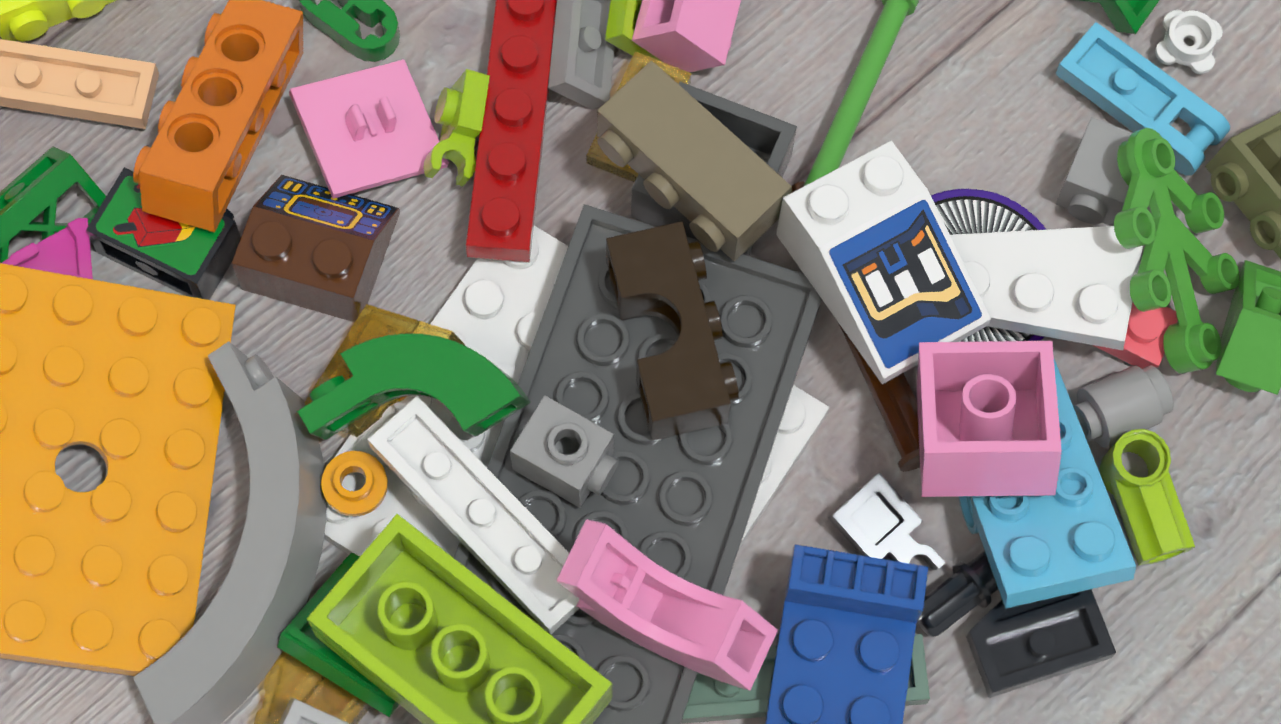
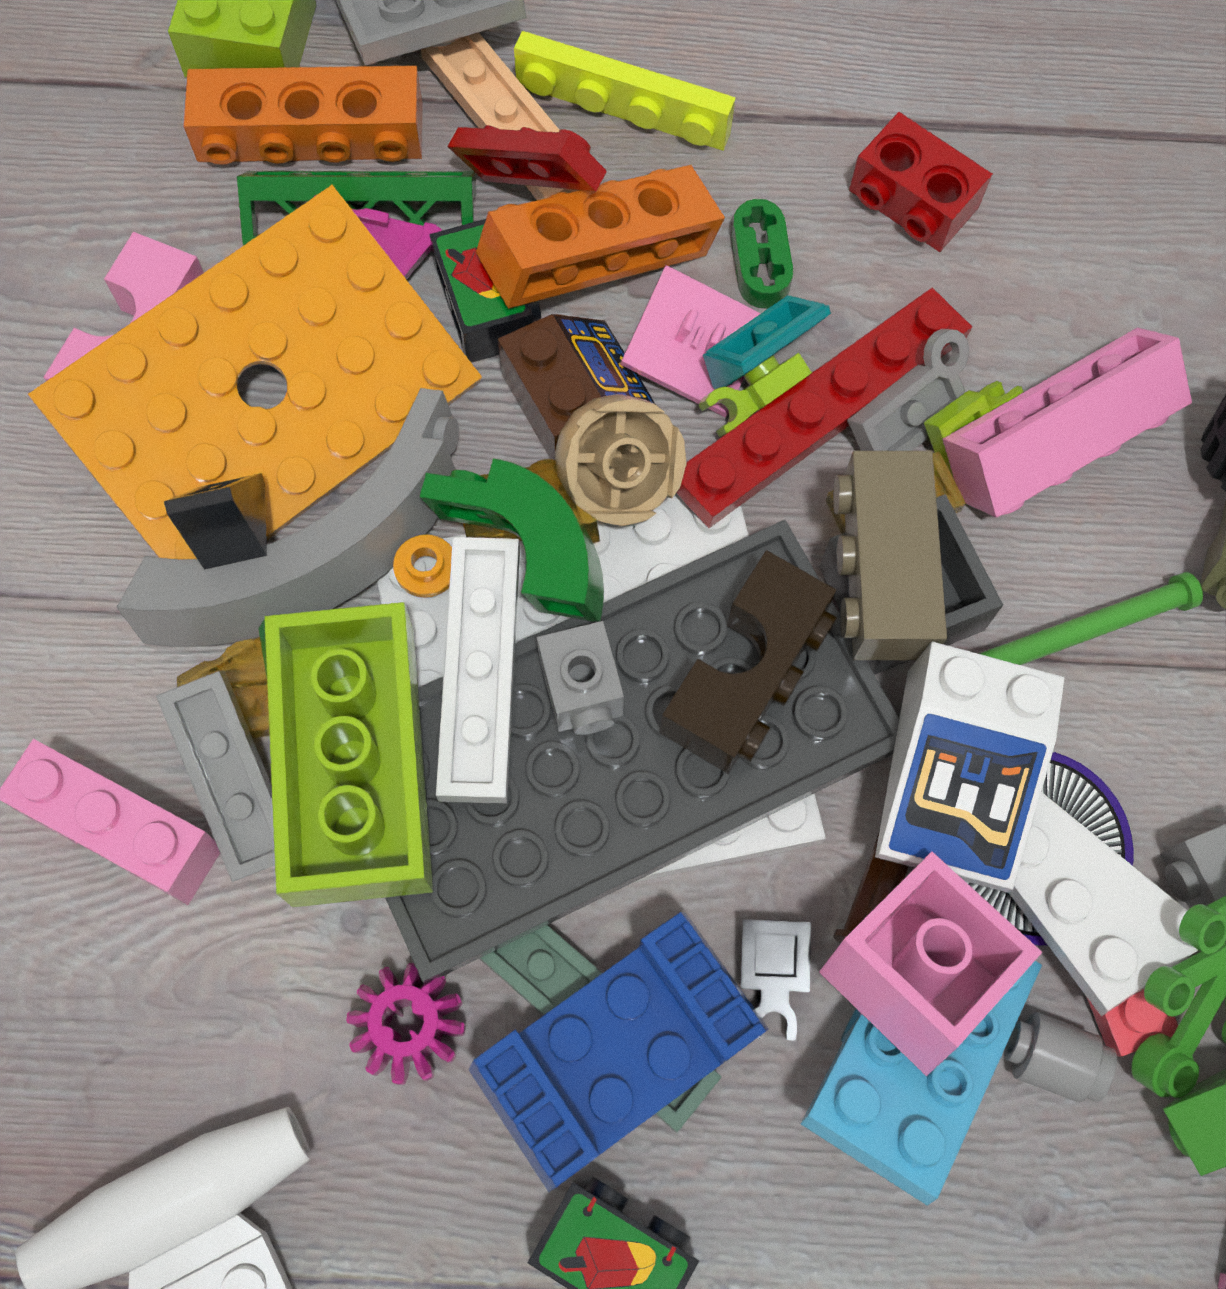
camera: 45 degrees right, 0 degrees up
bright pink arch [556,519,778,691] -> none
black axle [917,550,998,637] -> none
black wing [966,589,1116,698] -> none
lime piece [1099,429,1195,566] -> none
none -> black slope [164,473,267,570]
none -> red plate [447,125,607,192]
none -> tan cylinder [555,394,687,526]
none -> teal slope [703,295,831,389]

